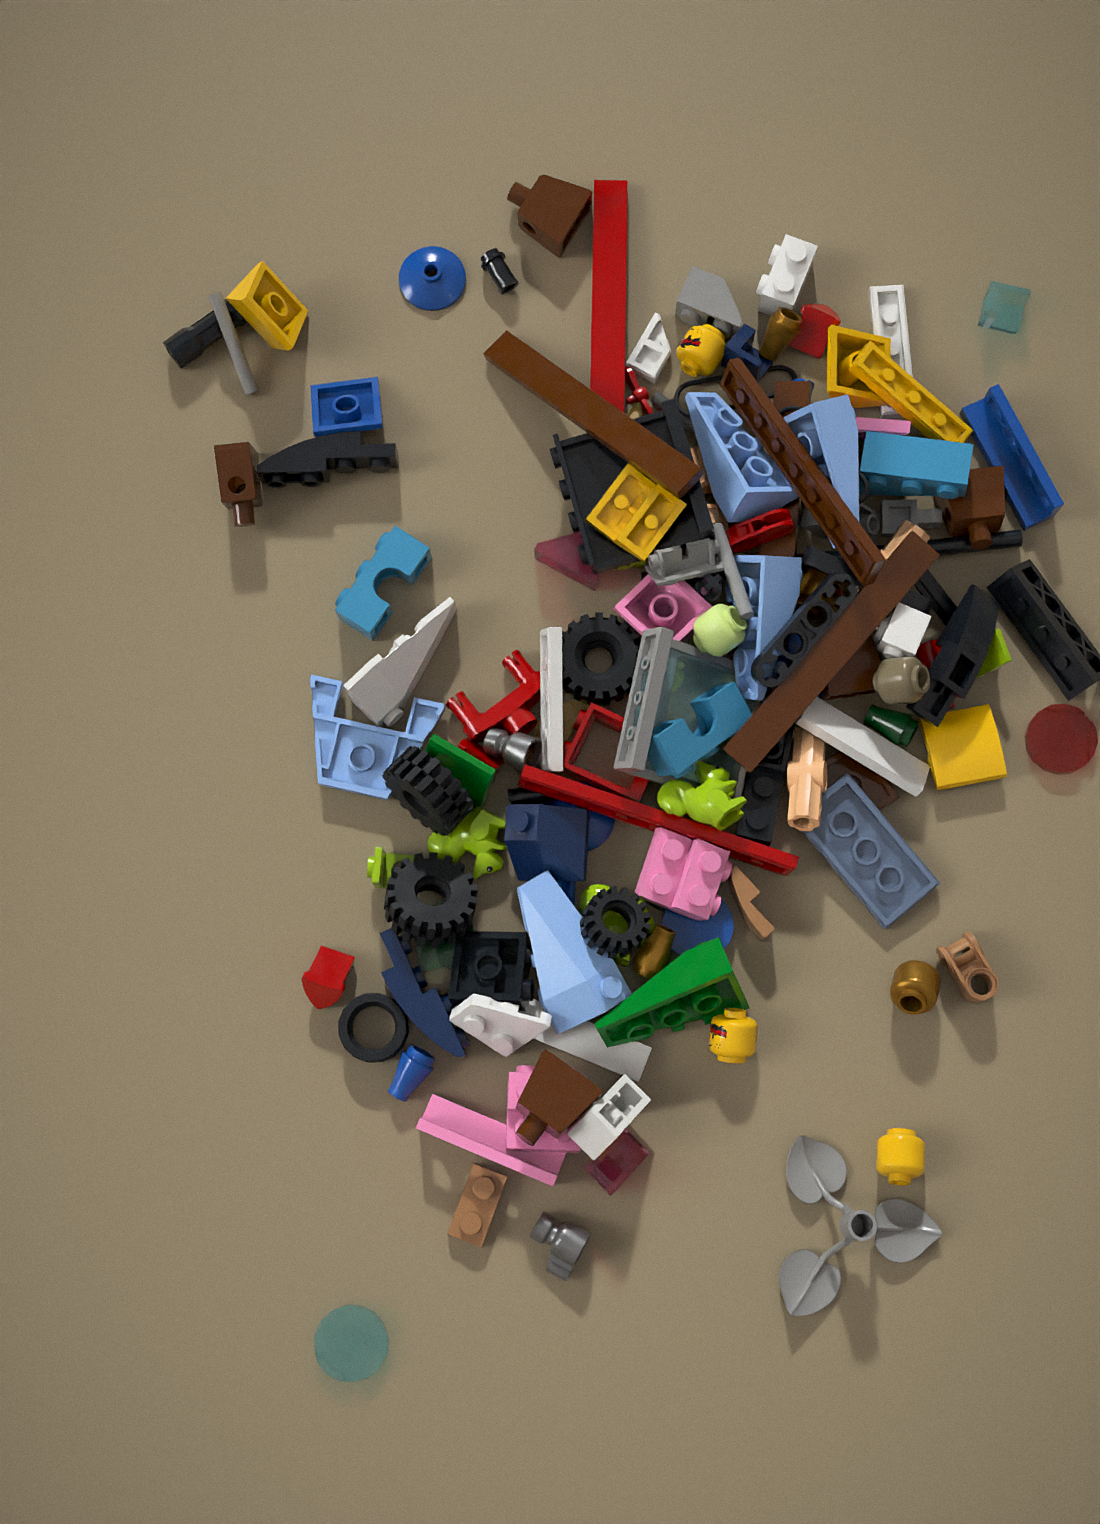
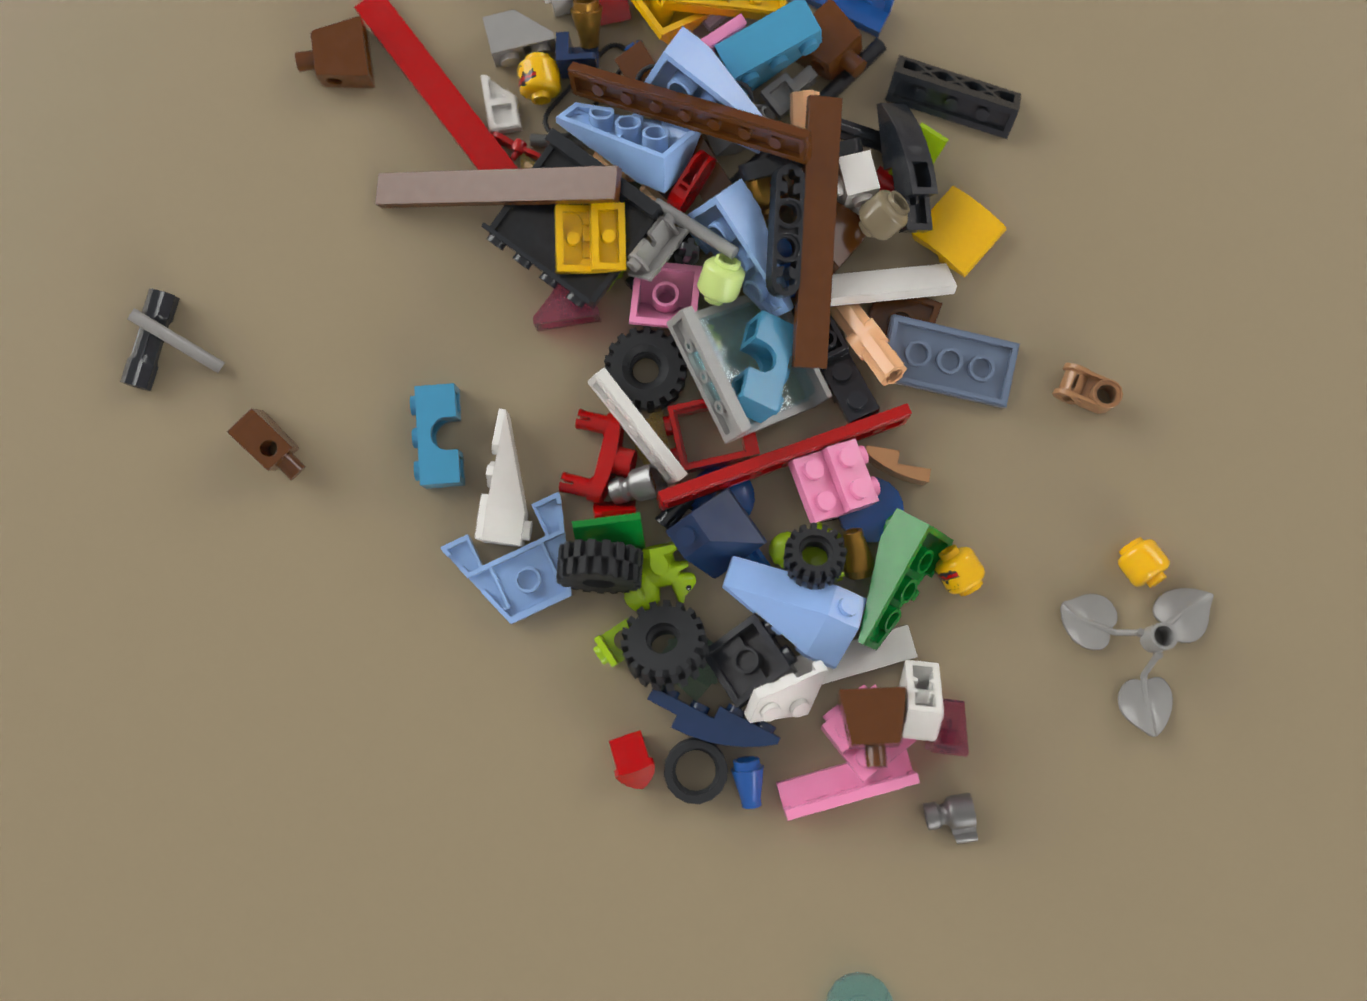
camera: 40 degrees left, 5 degrees up
yellow slope [225,260,308,351] -> none
black slope [256,431,399,488] -> none
blue slope [310,377,383,437] -> none
blue dish [399,246,466,311] -> none
medium nougat plate [447,1163,508,1248] -> none
black pin [480,248,519,294] -> none
lime animal [657,761,747,831] -> none
dark green cone [863,704,920,747] -> none
pearl gold head [890,960,941,1015] -> none
clear red tile [1024,704,1098,775] -> none

